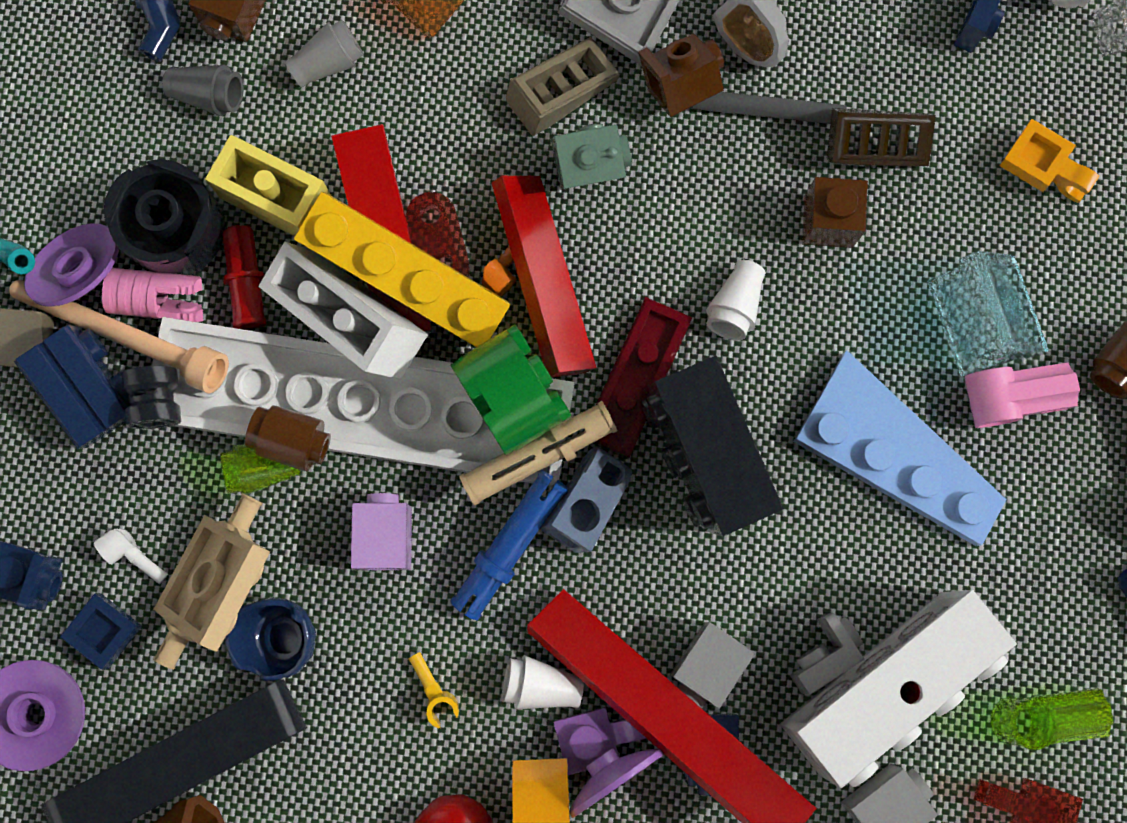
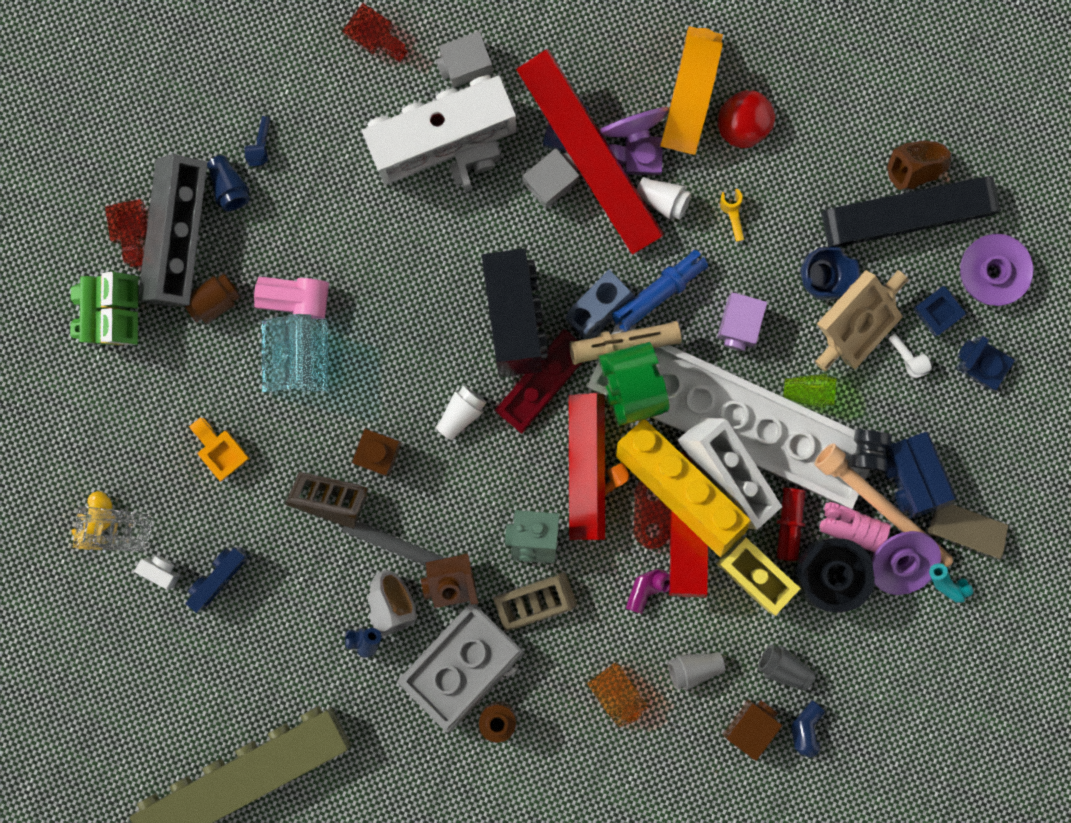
camera: 165 degrees left, 5 degrees up
reddish brown brick [245,405,331,472] -> none
light blue wing [793,350,1007,546] -> none
clear neon green piece [990,688,1114,750] -> none
none -> magenta arm [626,569,669,614]

